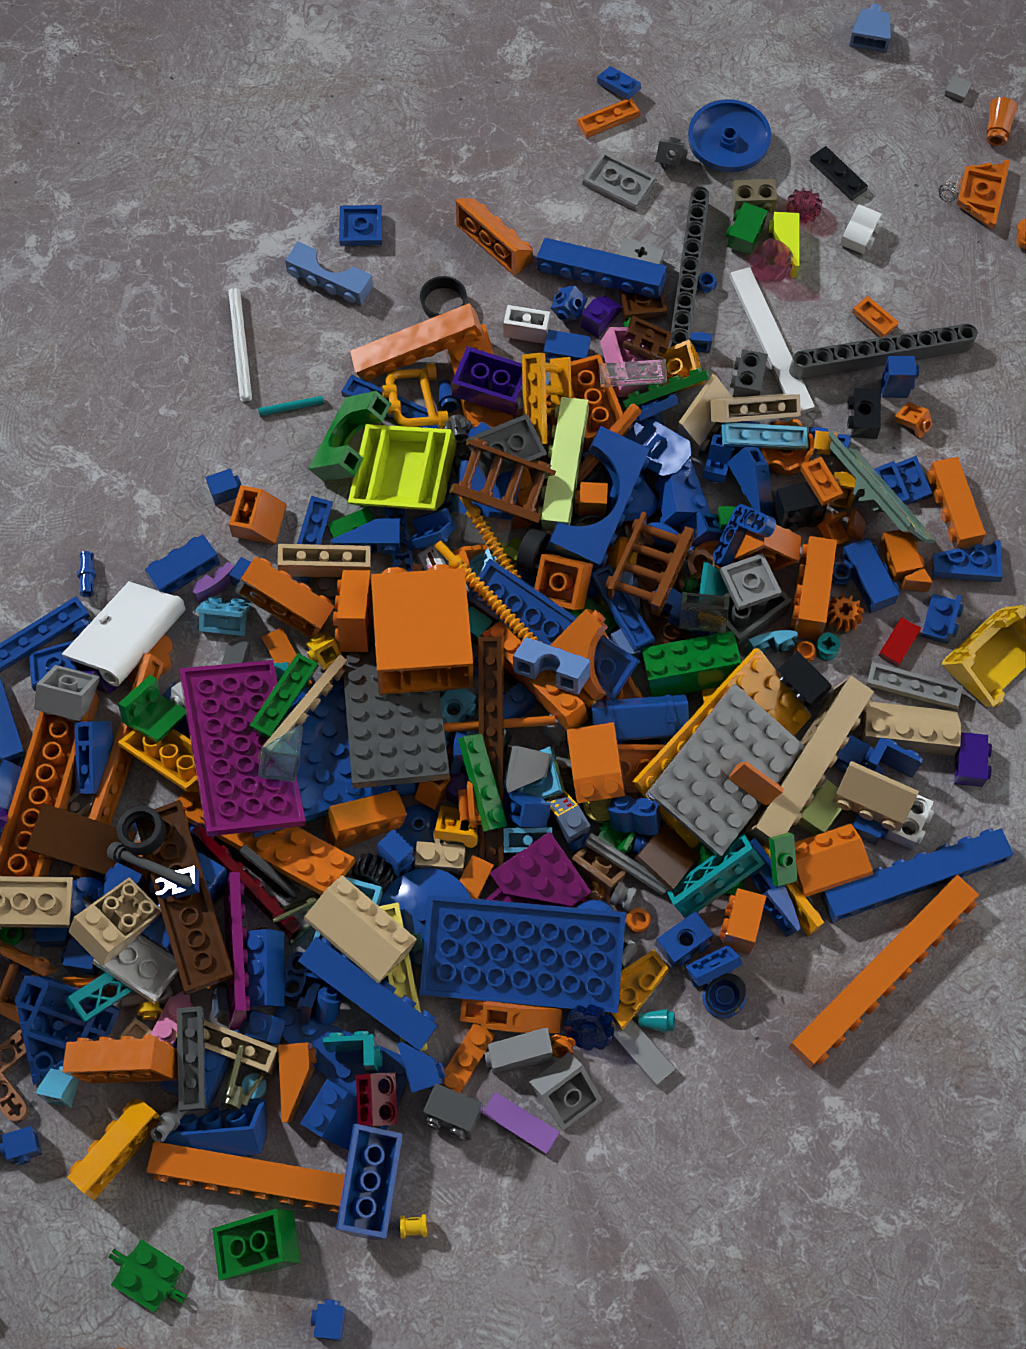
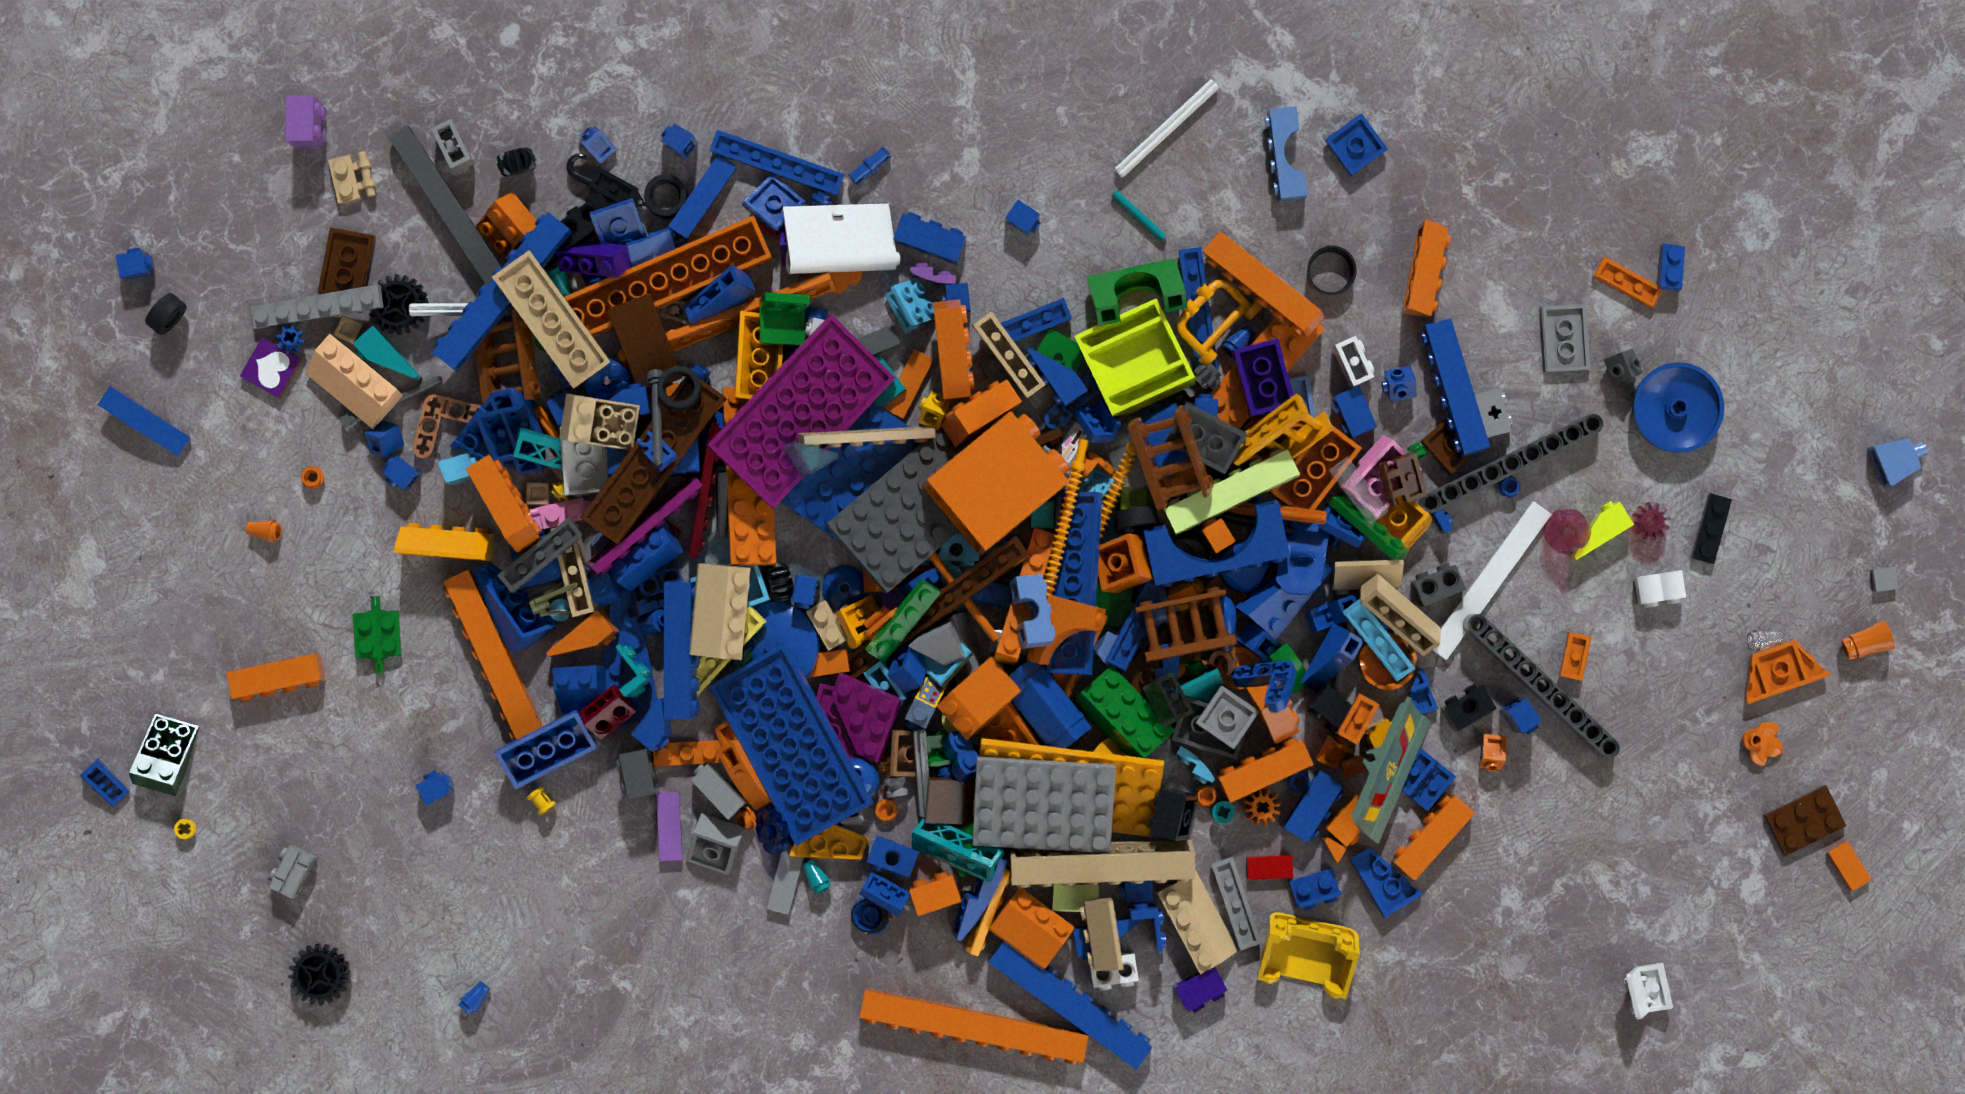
camera: 50 degrees right, 20 degrees up
light grey slope [34,665,100,721] -> none
light grey pin [150,1101,188,1142] -> none
green slope [212,1208,301,1281] -> none
orange slope [229,485,287,545] -> none
green piece [249,653,318,739] -> none
olive plant [273,894,321,945] -> none
orange wedge [323,790,407,850] -> none
dark purple slope [581,296,622,338] -> none
green brick [725,202,768,255] -> none
orange slope [729,761,784,805] -> none
dark tan brick [731,179,777,214] -> none
green plate [769,832,798,886] -> none
light orange plate [813,430,838,455] -> none

